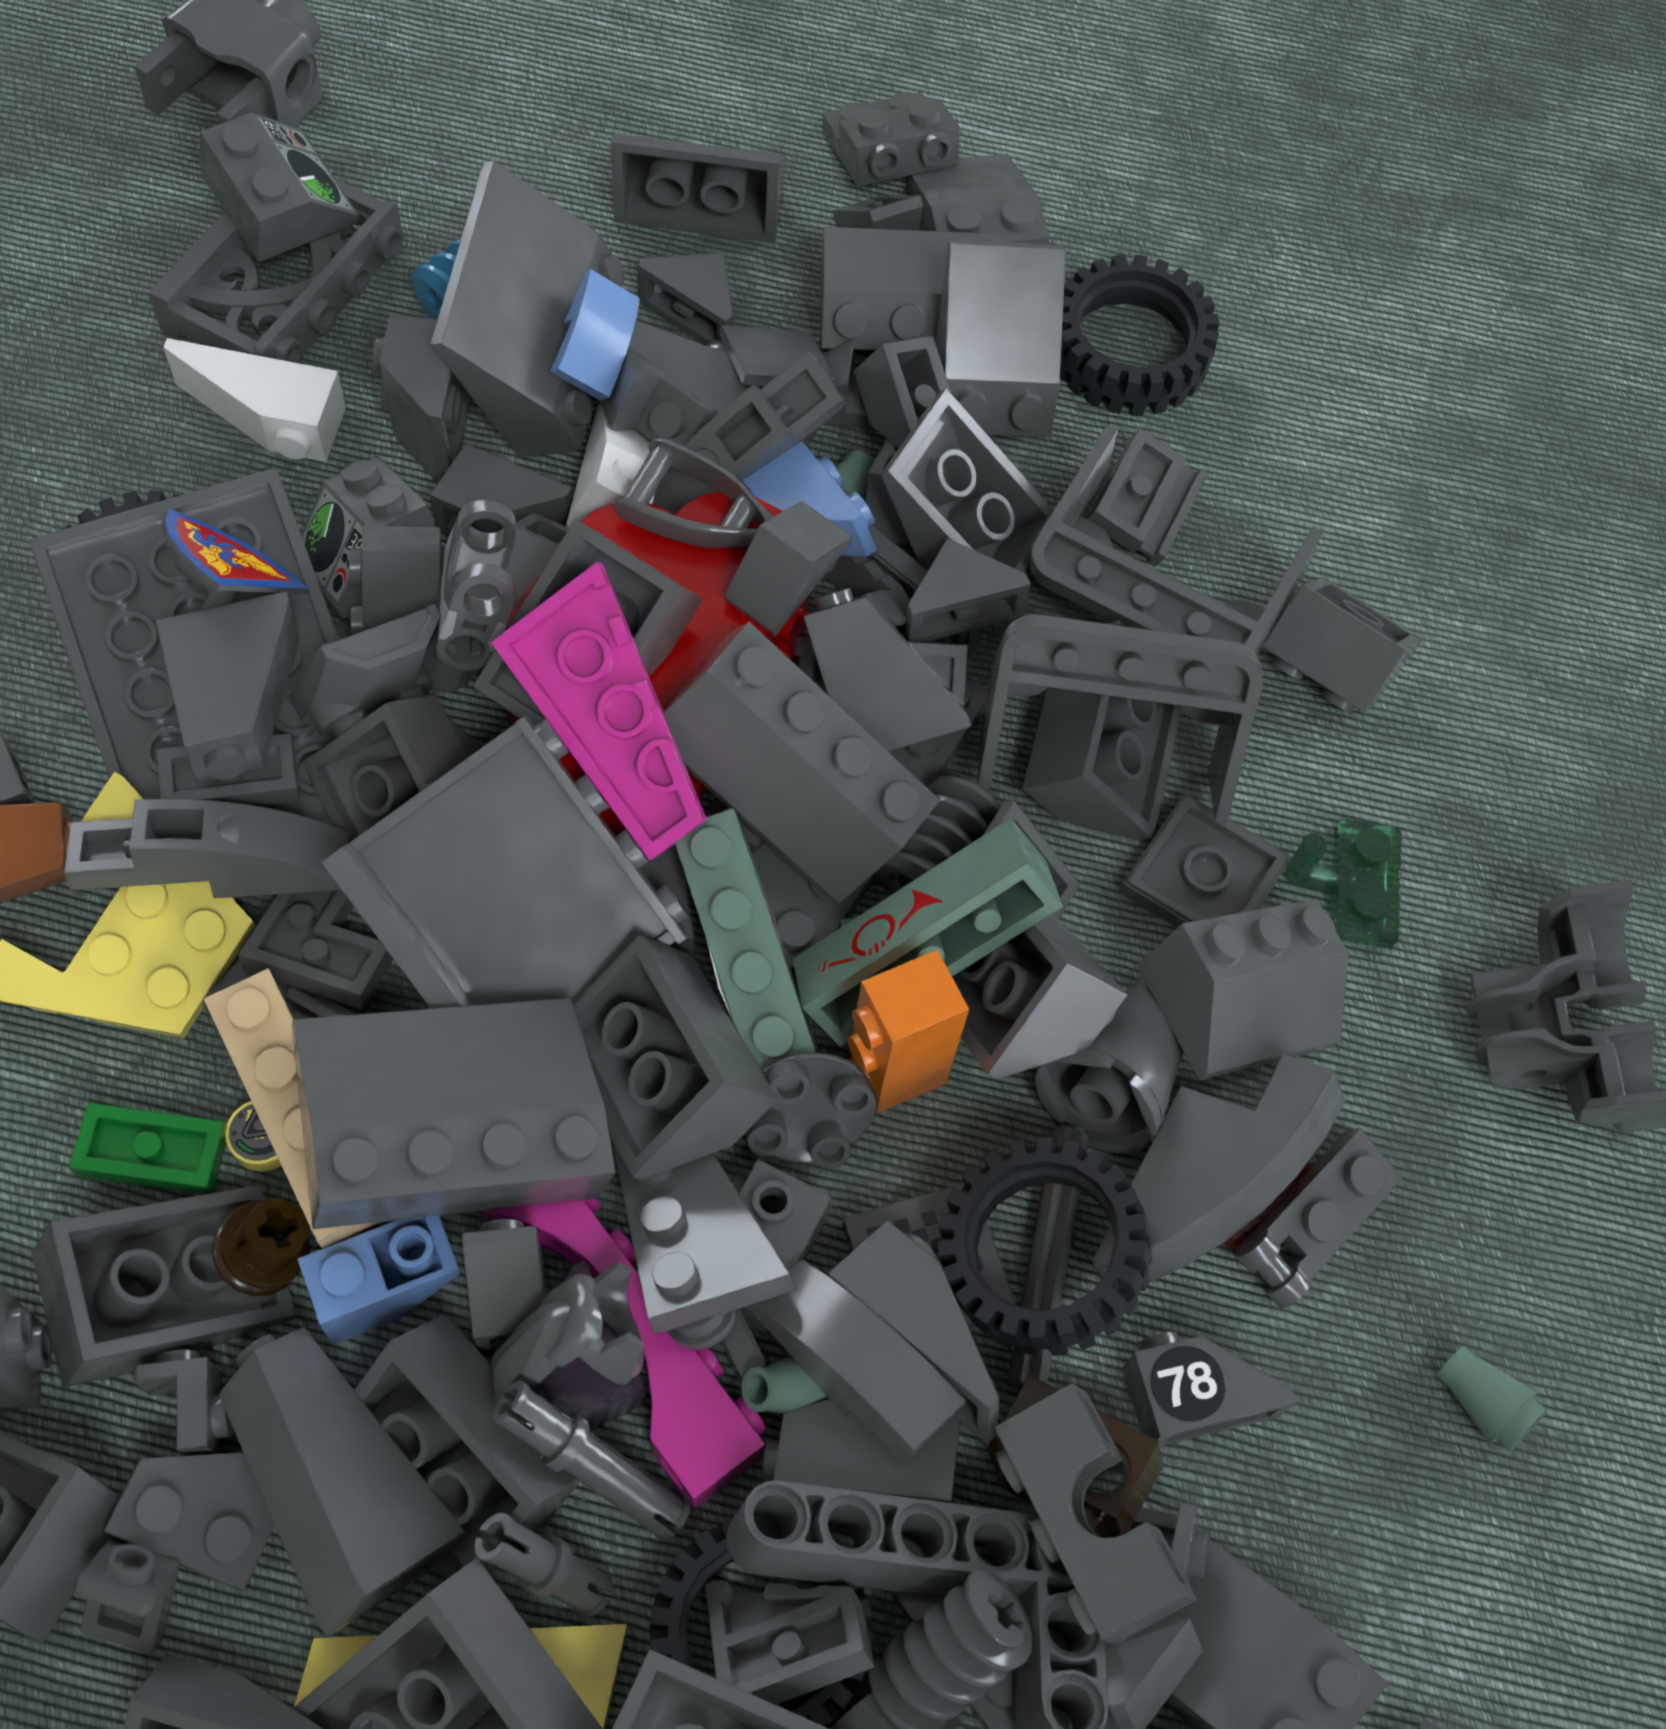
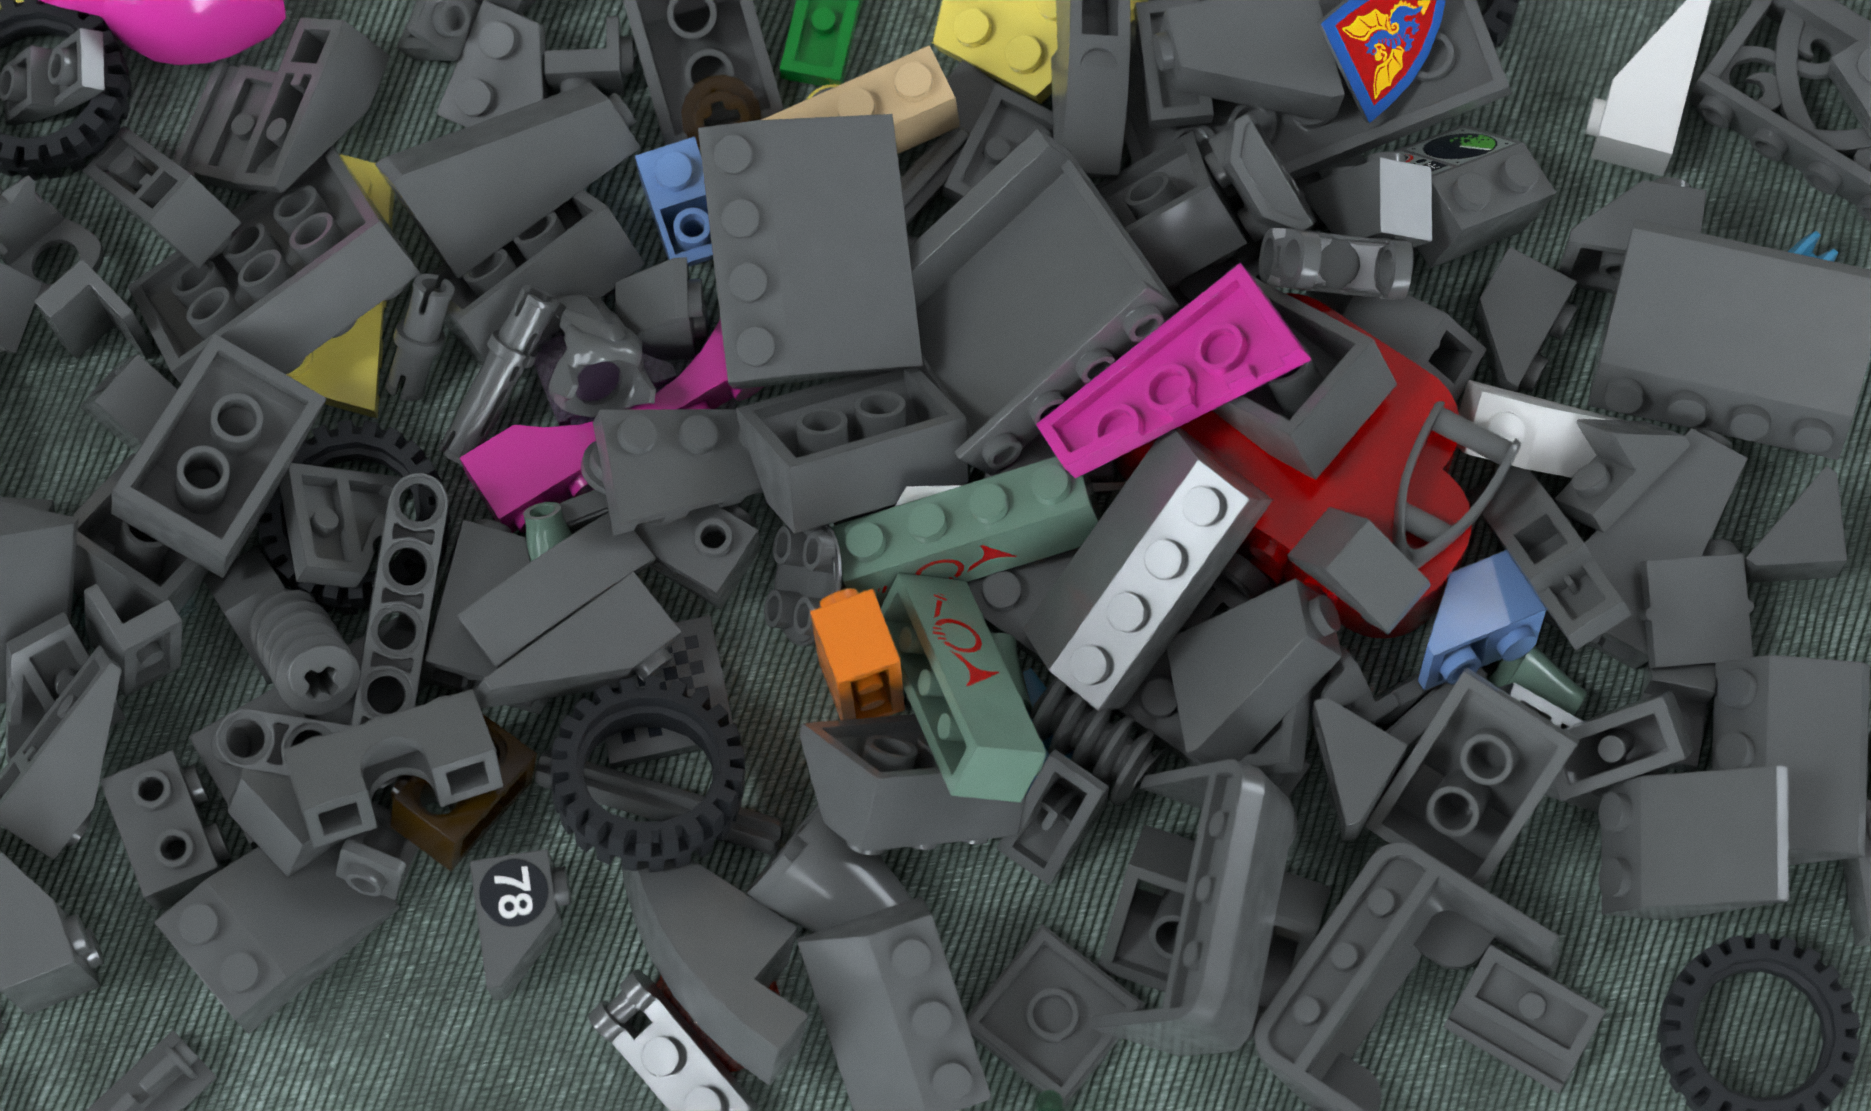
camera: 105 degrees right, 10 degrees up
medium blue slope [550,269,640,401] -> none

